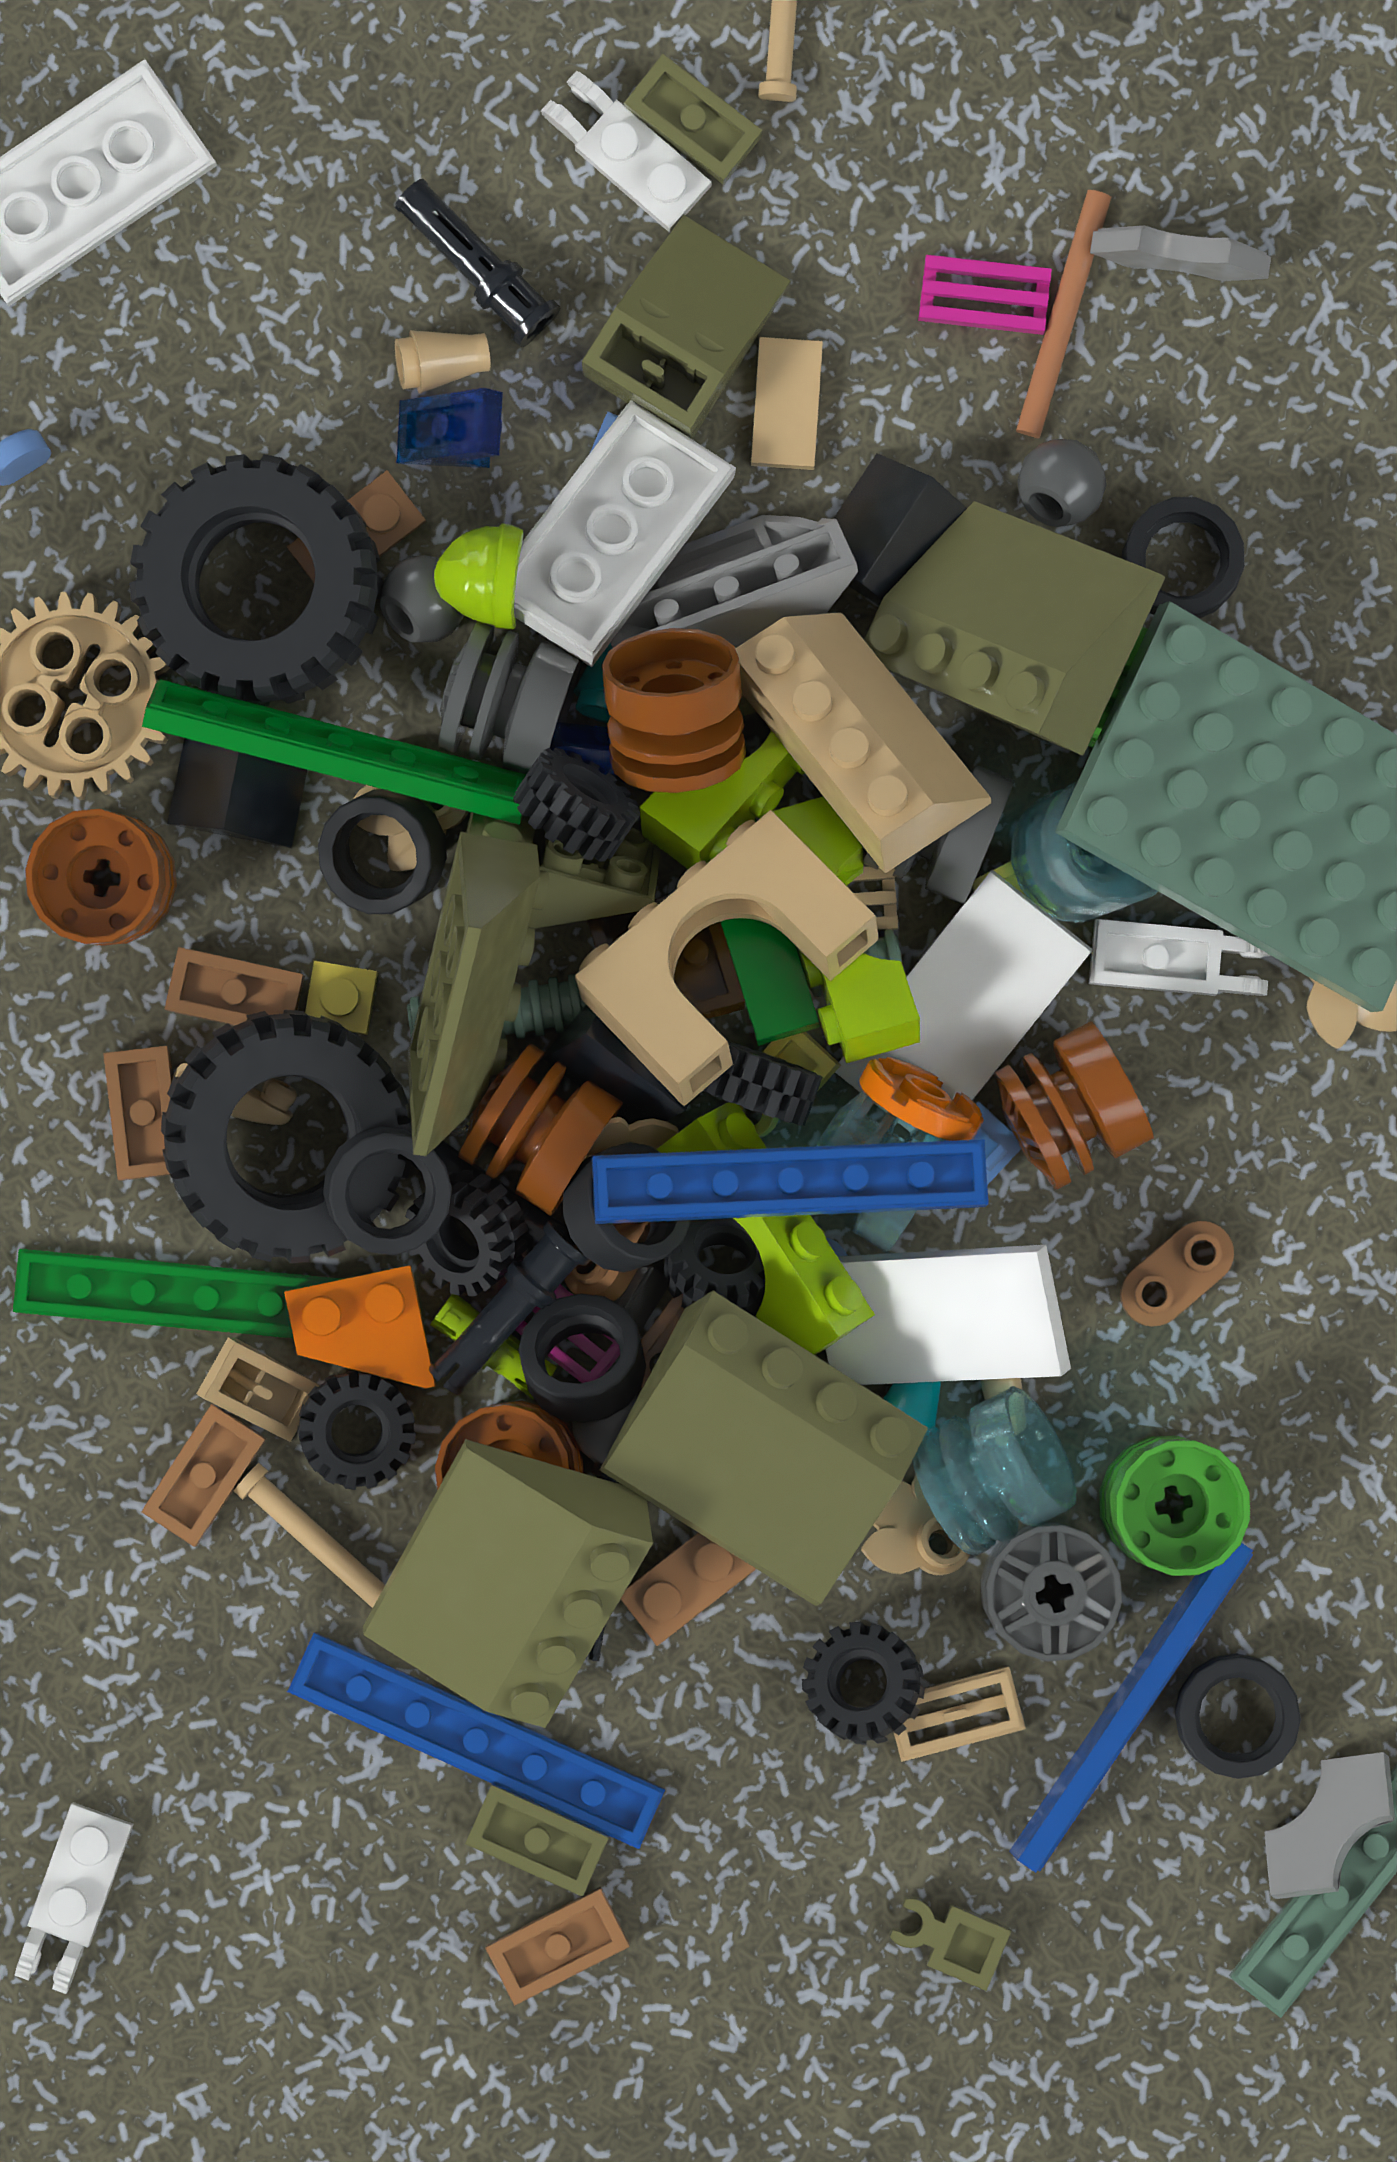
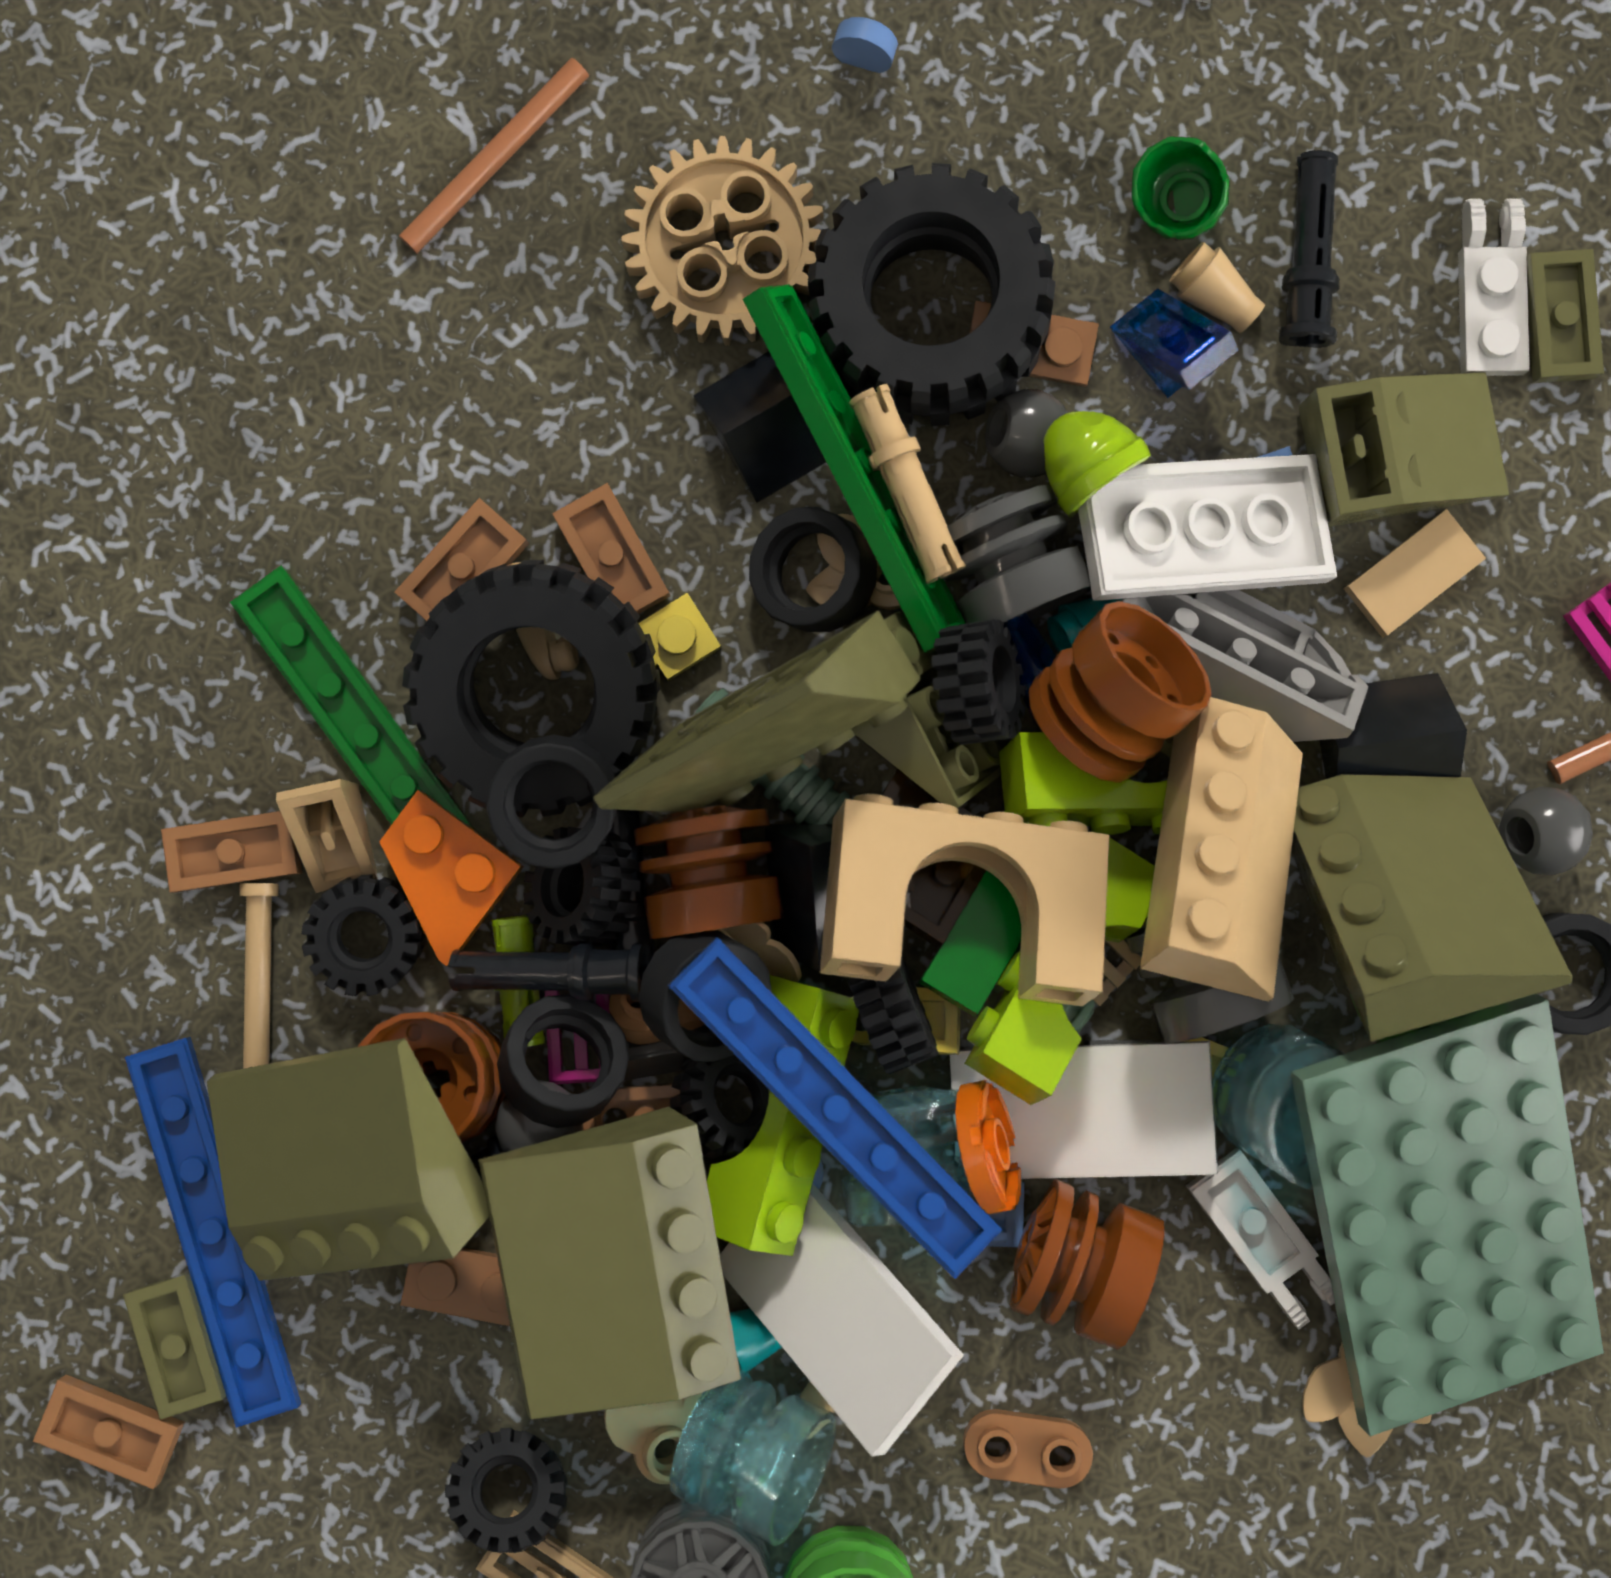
camera: 45 degrees right, 0 degrees up
dark orange wheel [25,809,177,946] -> none
none -> tan pin [849,384,966,584]
none -> green hair [1131,136,1230,241]

